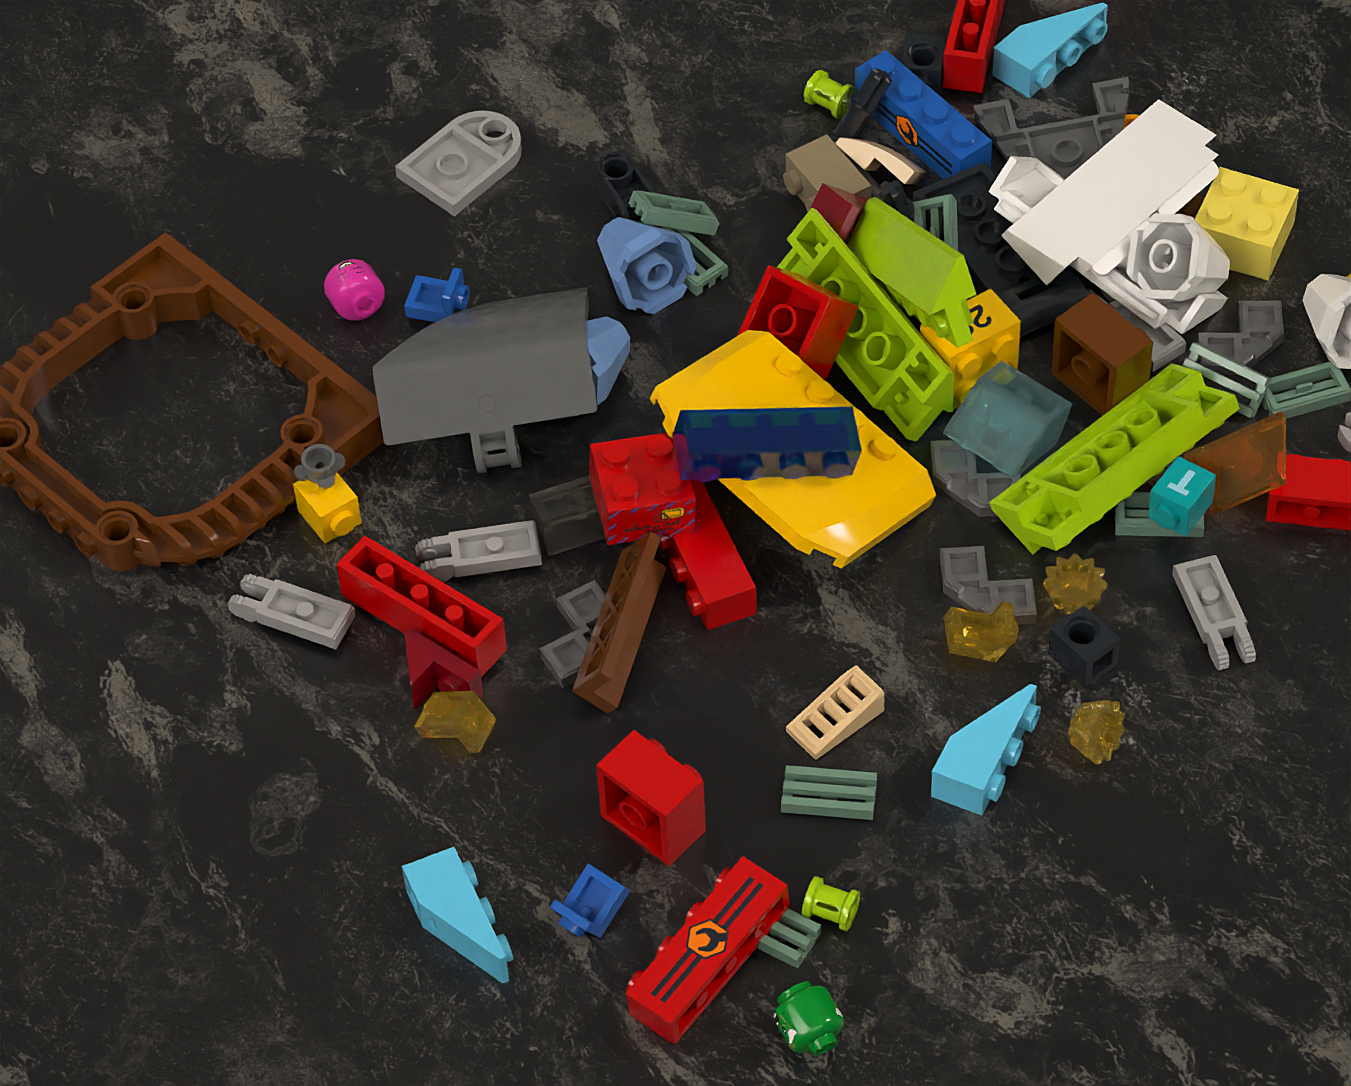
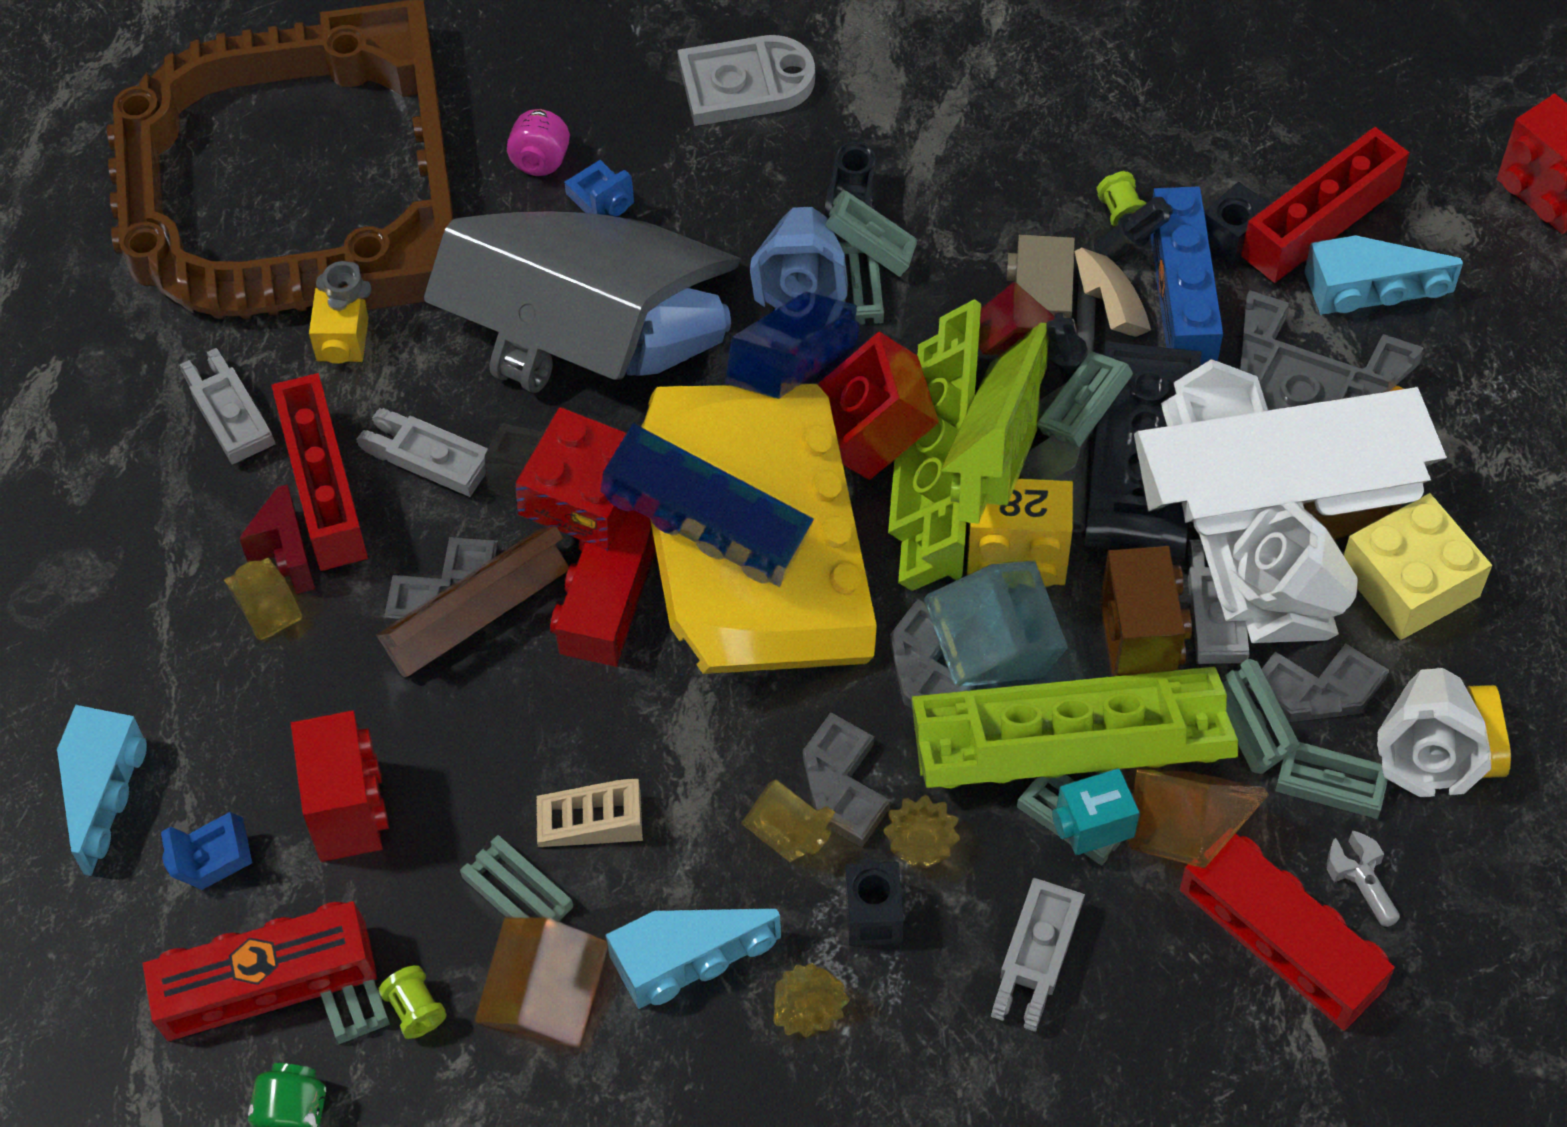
camera: 35 degrees right, 5 degrees up
none -> clear orange slope [474,917,608,1049]
none -> clear blue brick [725,291,859,399]

